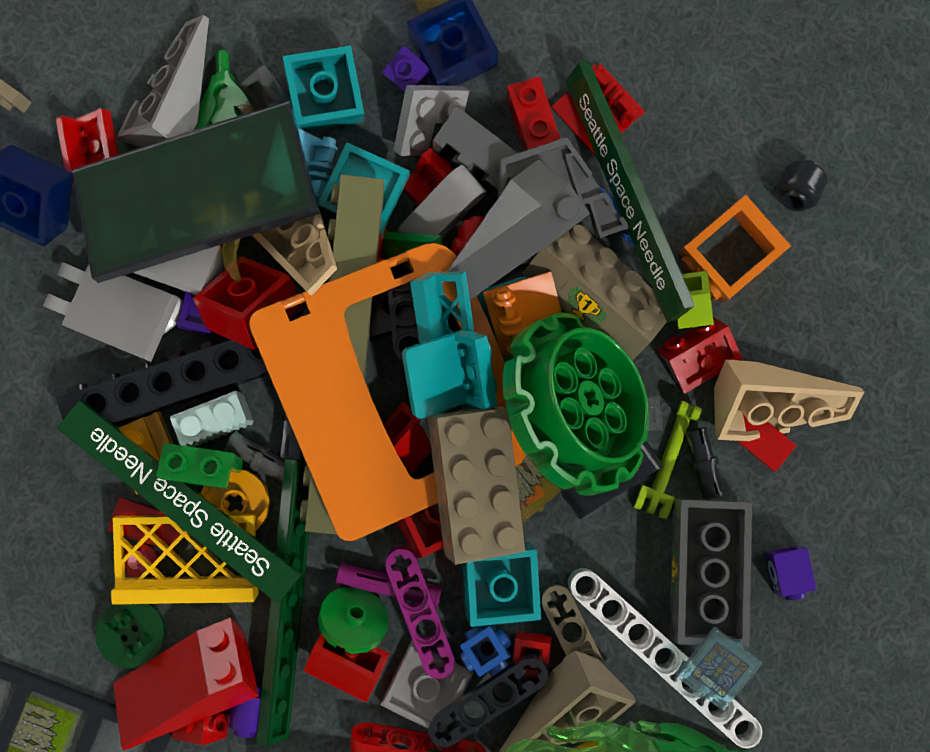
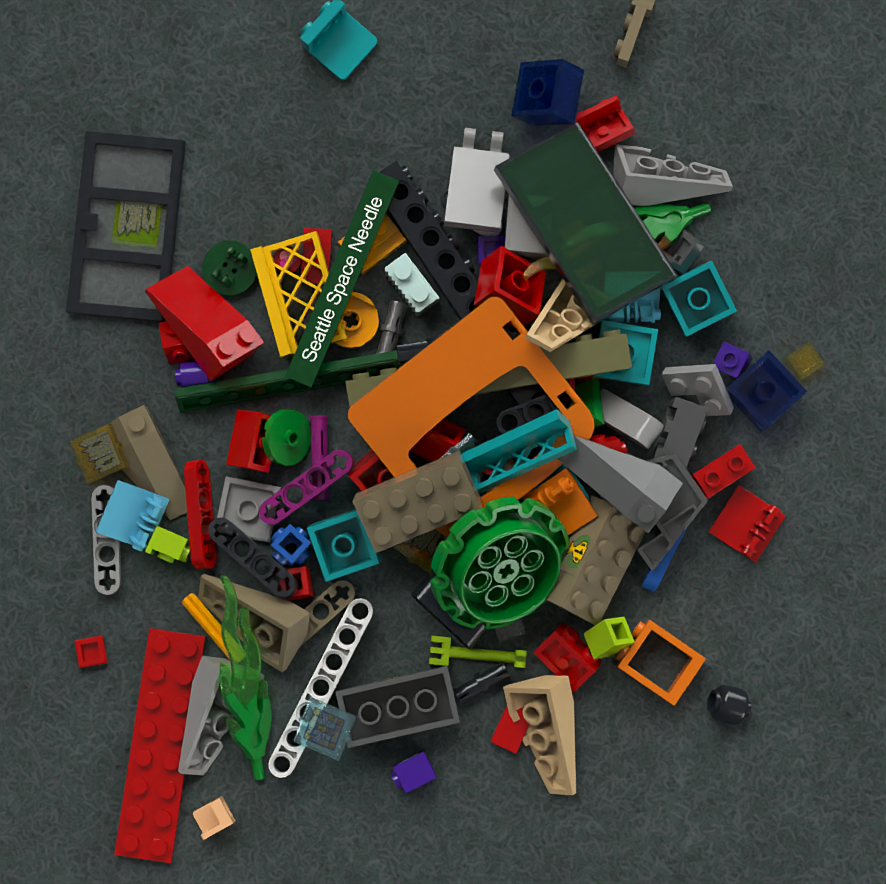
camera: 75 degrees right, 0 degrees up
green bracket [156,443,243,489] -> none
teal bracket [402,330,498,419] -> none
red bracket [403,148,453,206] -> none
dark green tile [565,61,695,323] -> none

